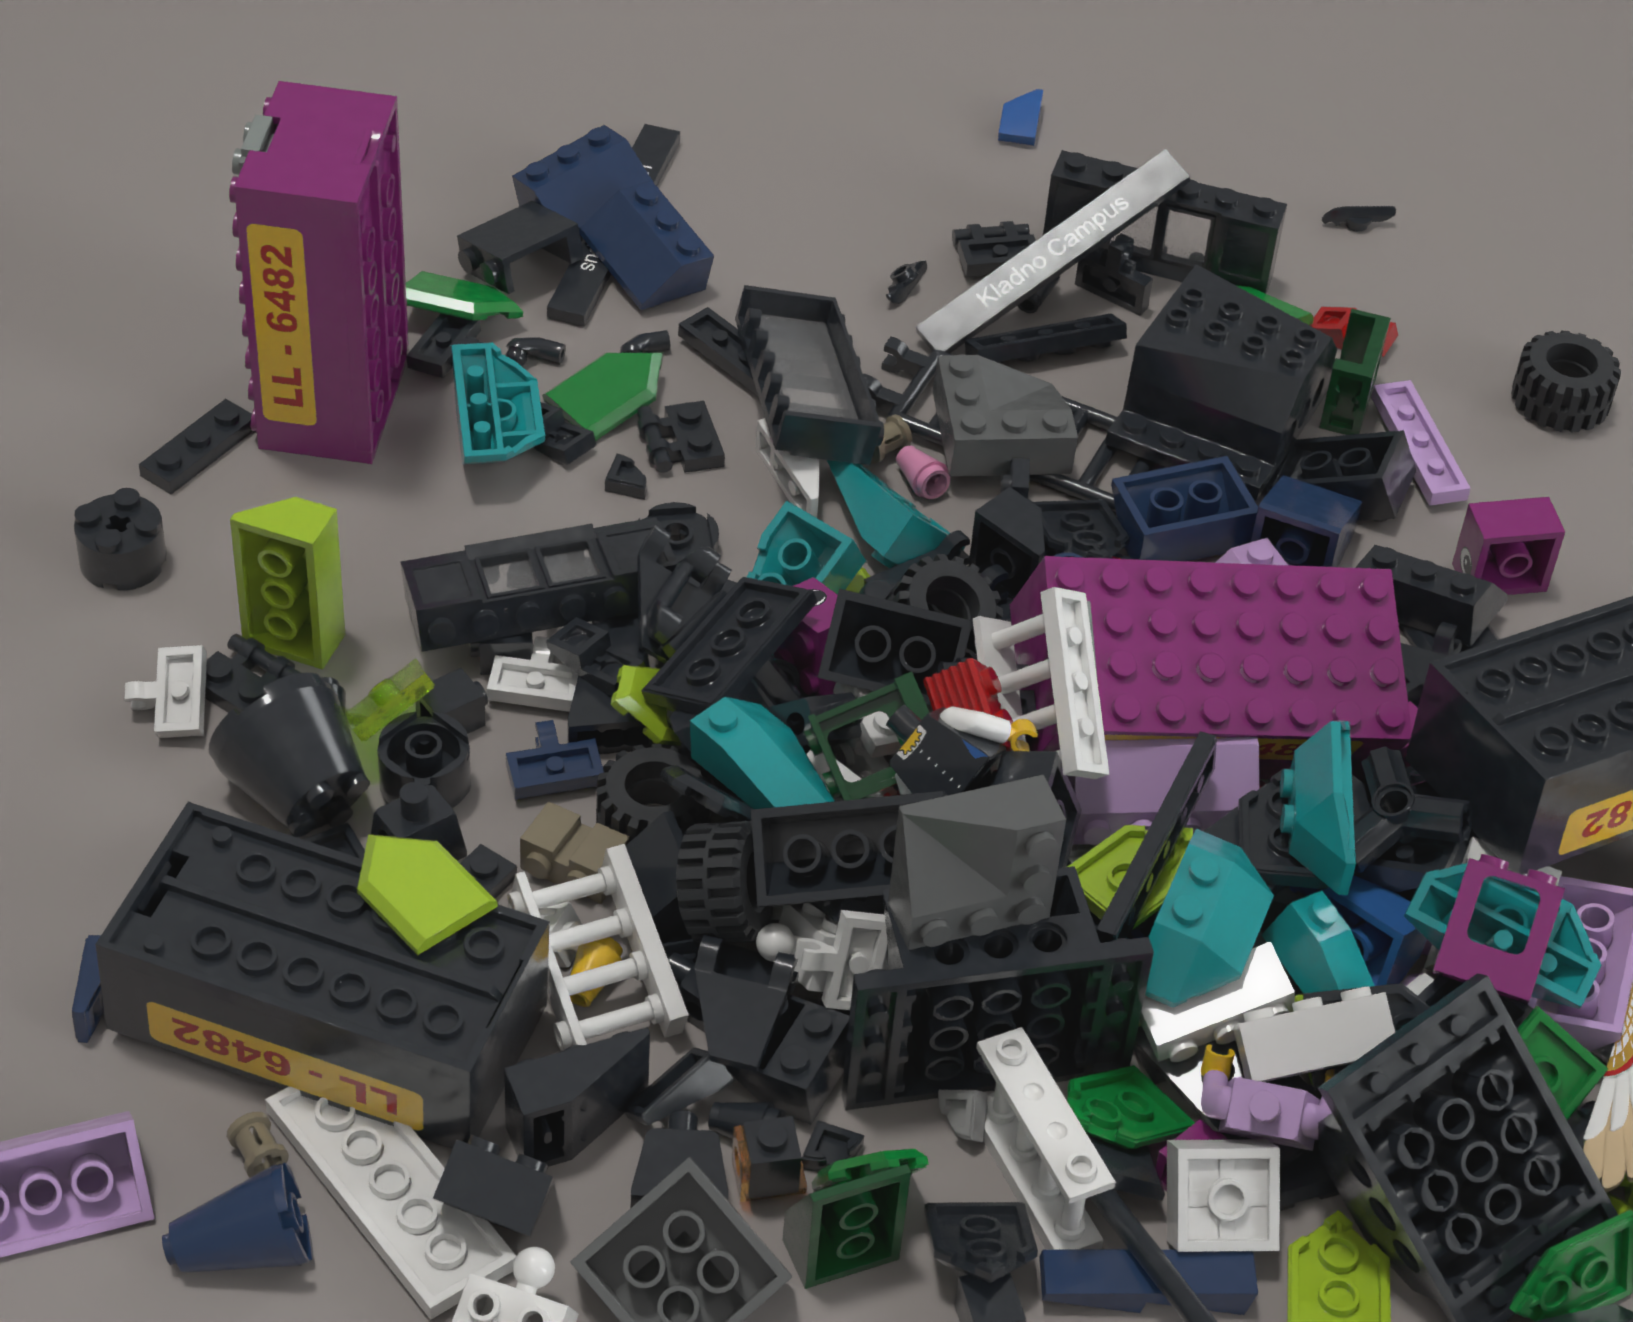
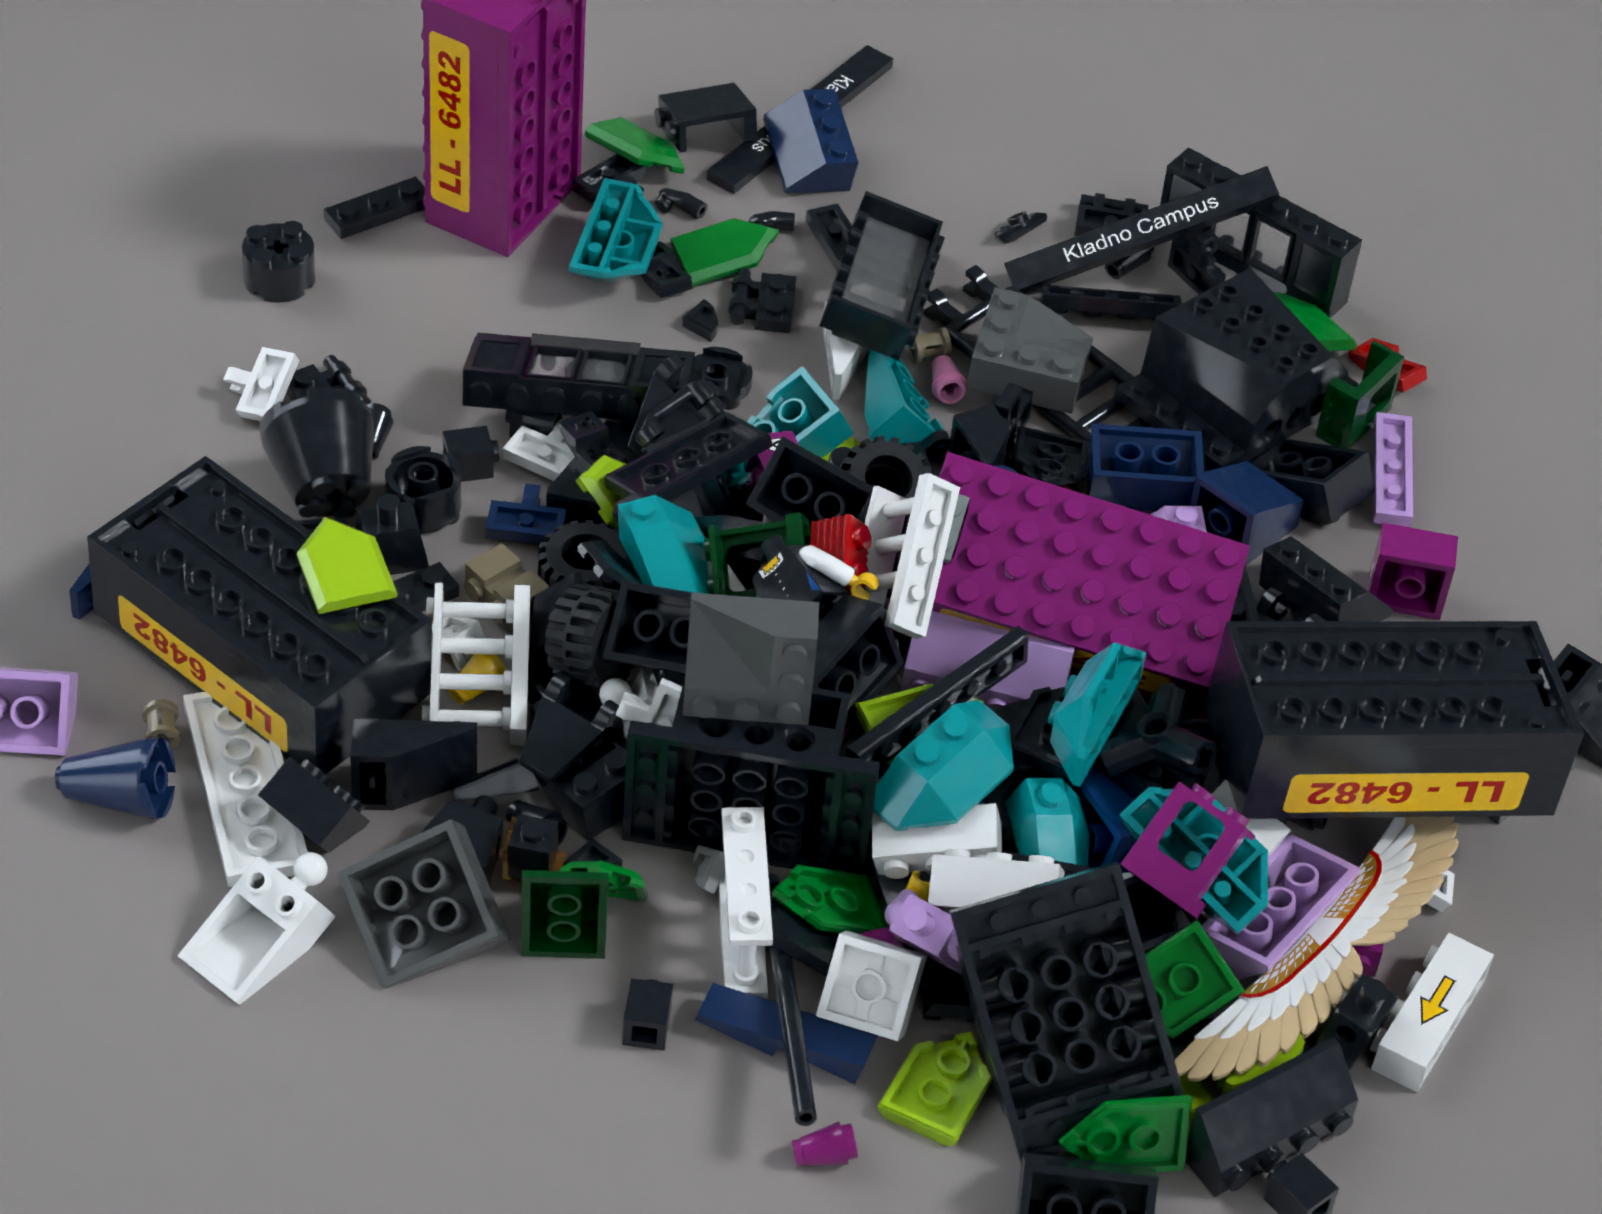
camera: 20 degrees right, 0 degrees up
lime slope [230,497,346,670] -> none
clear neon green plate [345,658,435,741] -> none
dark blue slope [512,125,653,232] -> none
black tile [924,1202,1038,1284] -> none
blue slope [998,89,1043,146] -> none
black piece [1322,206,1396,232] -> none
black tyre [1511,330,1621,433] -> none

